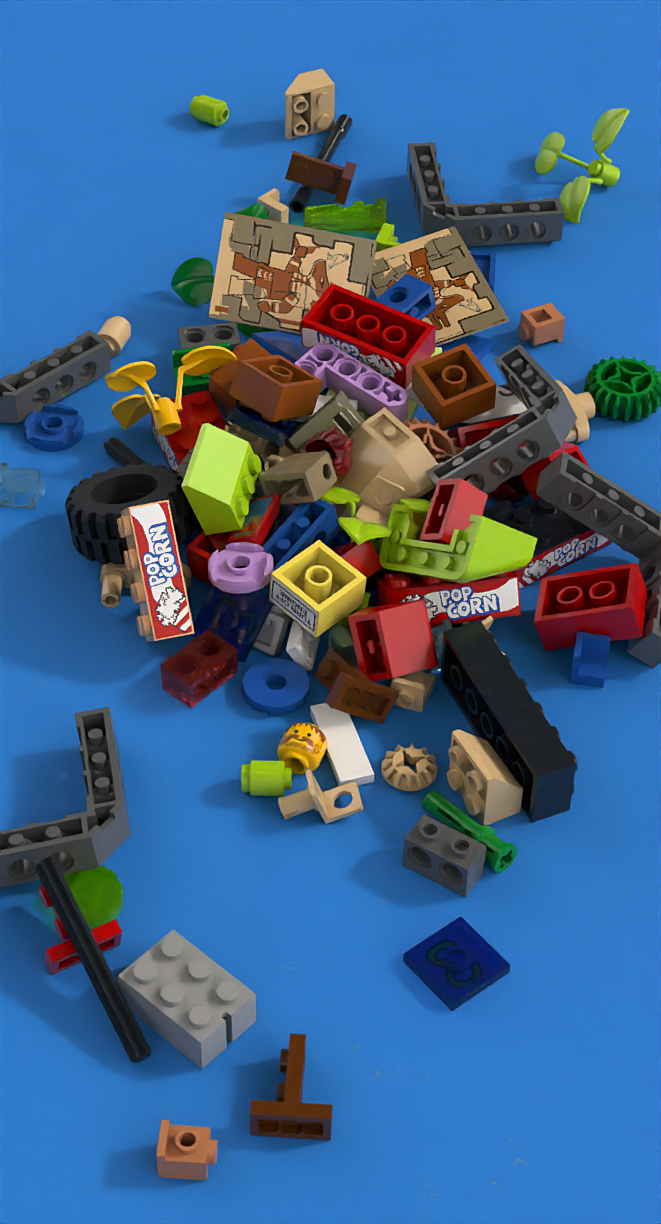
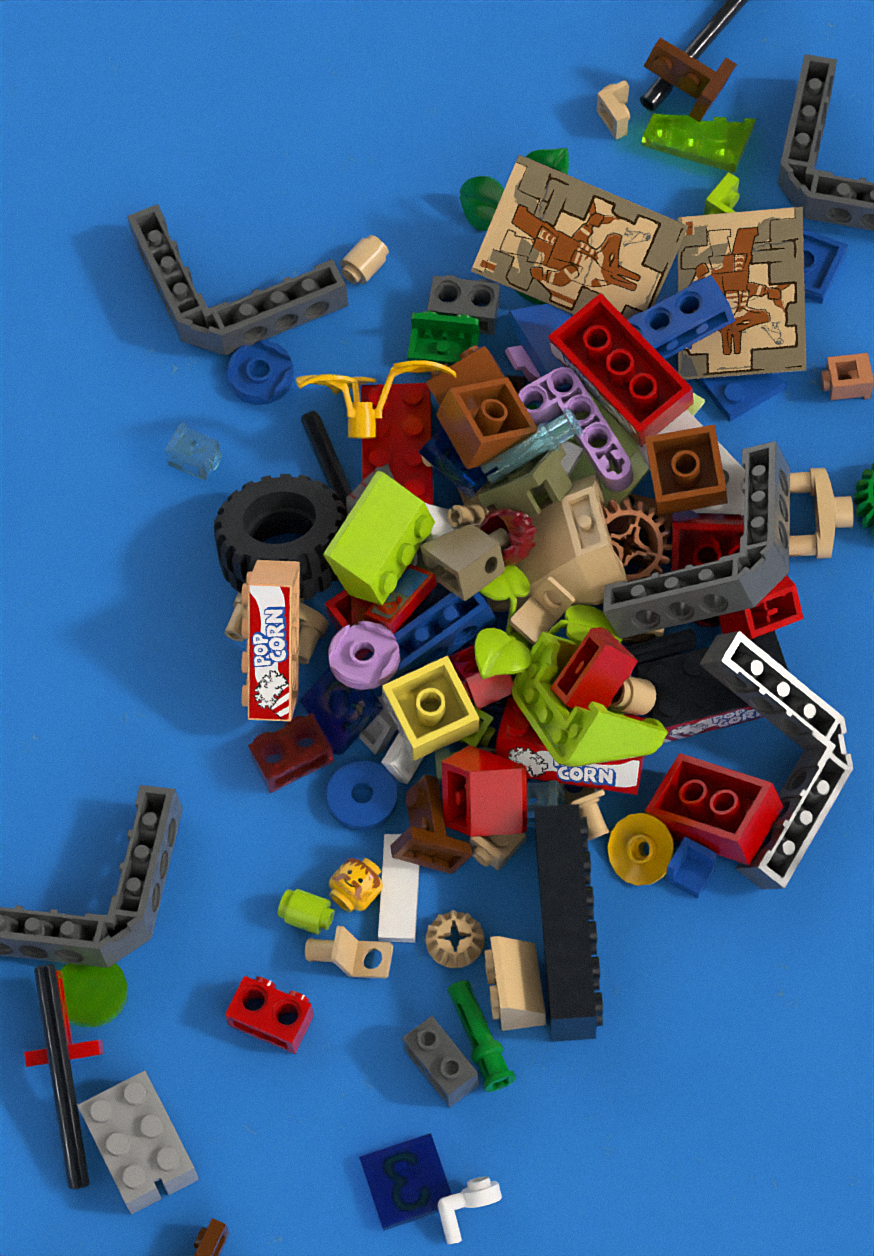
camera: 25 degrees right, 20 degrees up
none -> red brick [225,975,314,1054]
none -> white plate [438,1176,502,1244]
none -> clear light blue pin [480,407,585,484]
none -> yellow dish [607,813,674,886]

